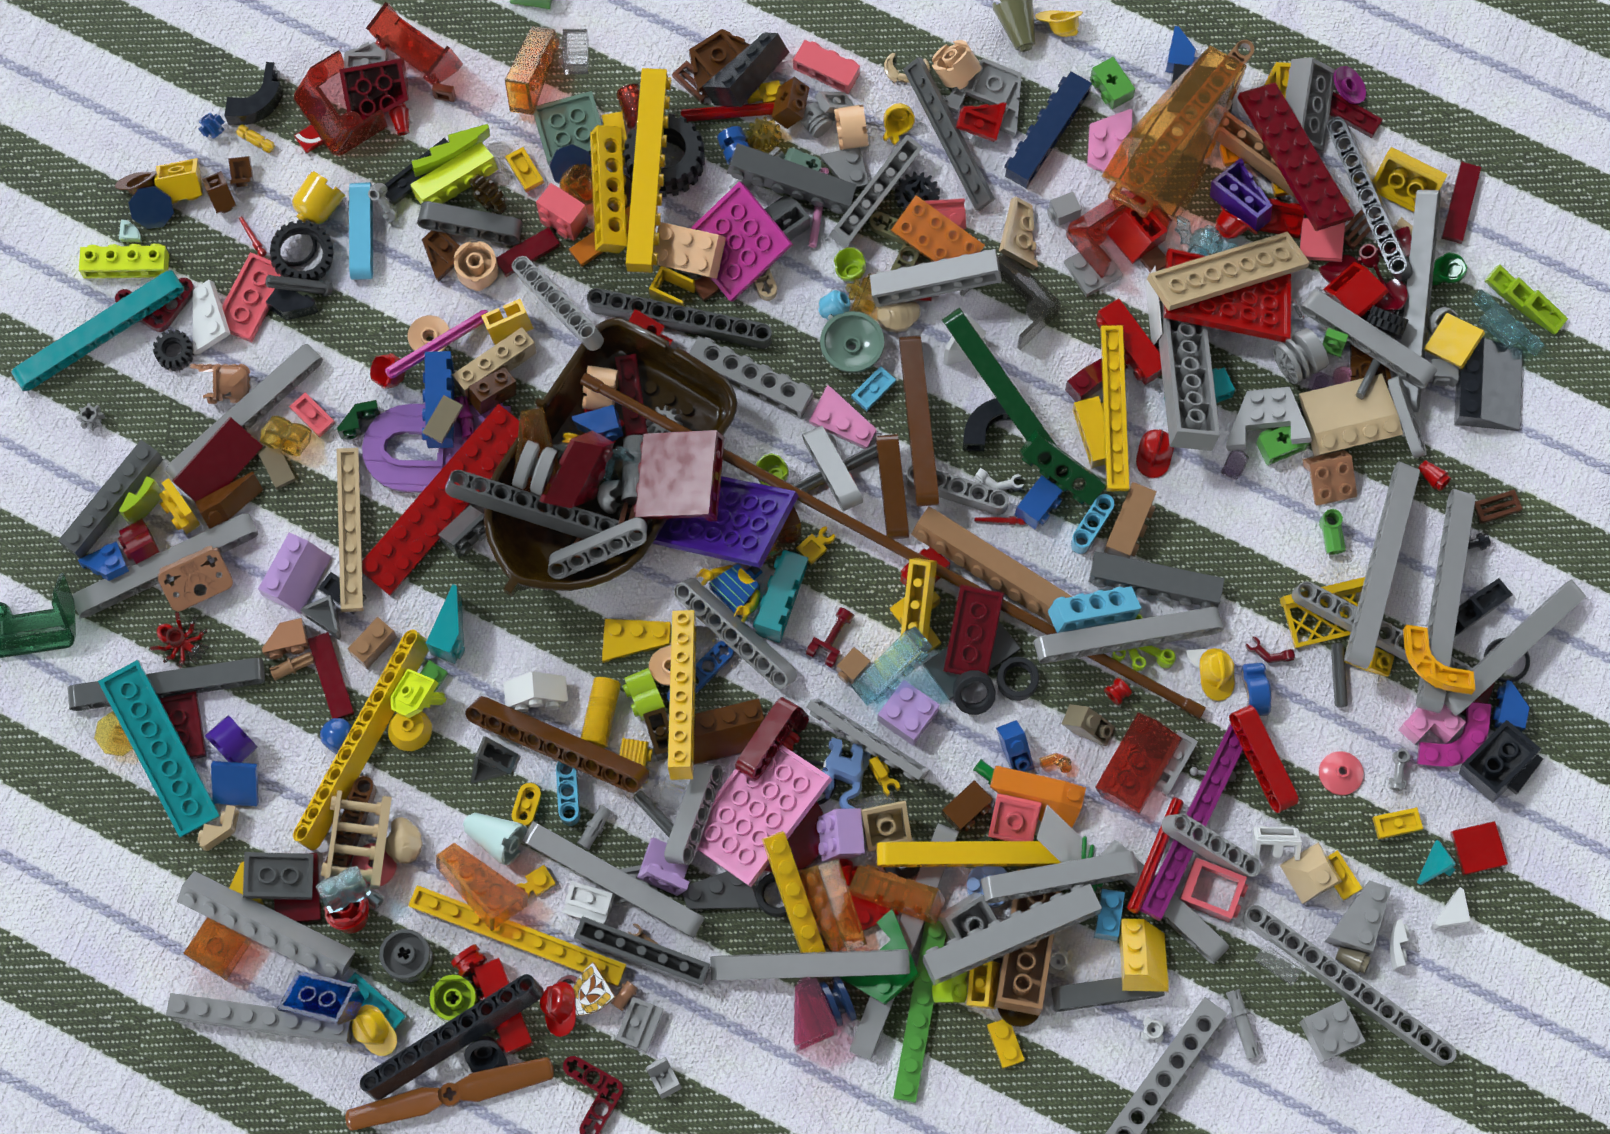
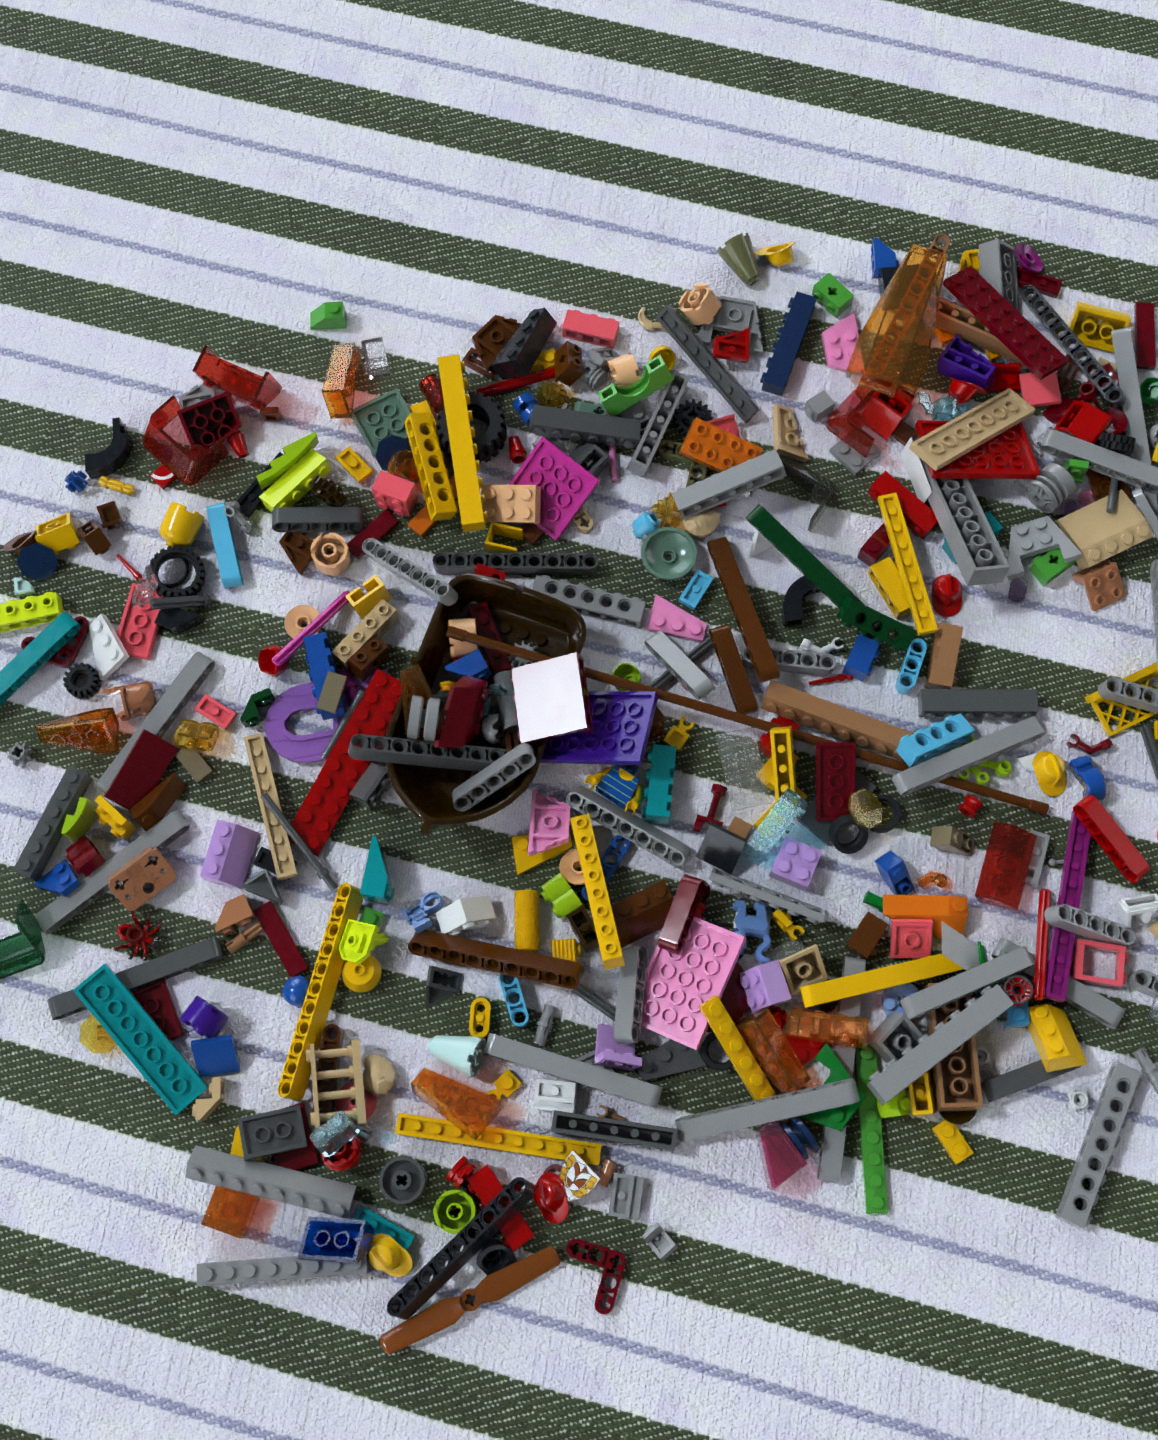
camera: 10 degrees left, 0 degrees up
medium nougat brick [347,617,397,669] -> none
lime hair [834,247,867,282] -> none
bright green piece [1319,509,1346,555] -> none
none -> clear orange wedge [35,707,119,754]
none -> clear panel [131,565,158,606]
none -> dark grey bar [261,793,338,891]
none -> dark grey bar [321,689,365,760]
none -> medium blue piece [402,892,443,934]
none -> red cone [509,435,527,464]
none -> bright pink wing [528,789,571,856]
none -> bright green arch [597,355,674,416]
none -> black tile [696,822,747,874]
none -> clear plate [715,727,771,811]
none -> clear yellow piece [848,788,883,830]
none -> wheel [1002,975,1033,1006]

